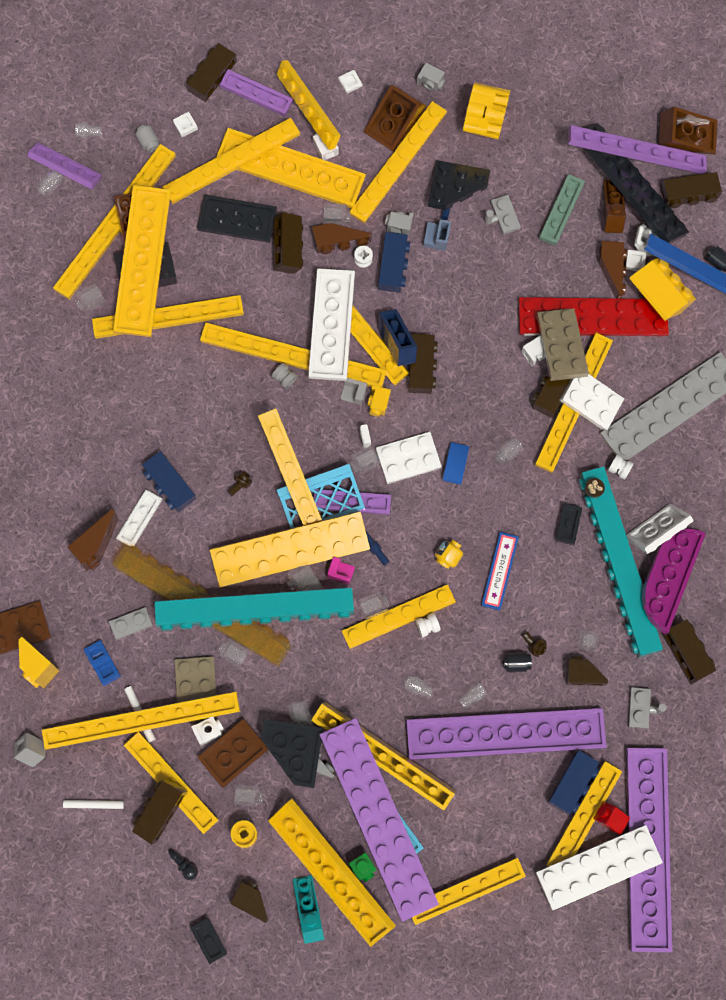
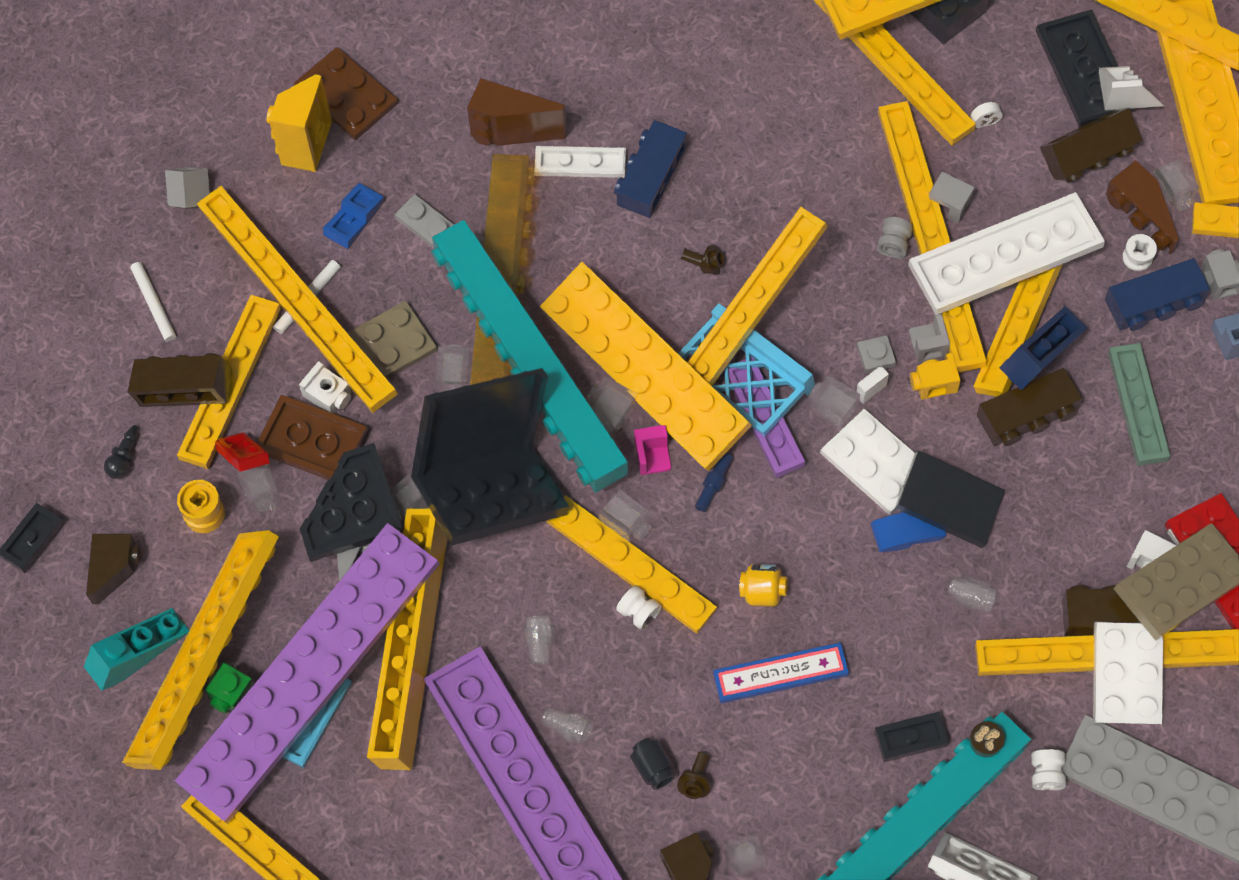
camera: 70 degrees right, 10 degrees down
none -> red plate [215,432,270,472]
none -> black bracket [411,368,569,546]
none -> light grey plate [857,335,896,374]
none -> black tile [895,450,1004,548]
none -> light grey panel [929,172,975,223]
none -> white tile [971,102,1003,128]
none -> white slope [1099,66,1164,110]
none -> sand green plate [1108,343,1170,466]

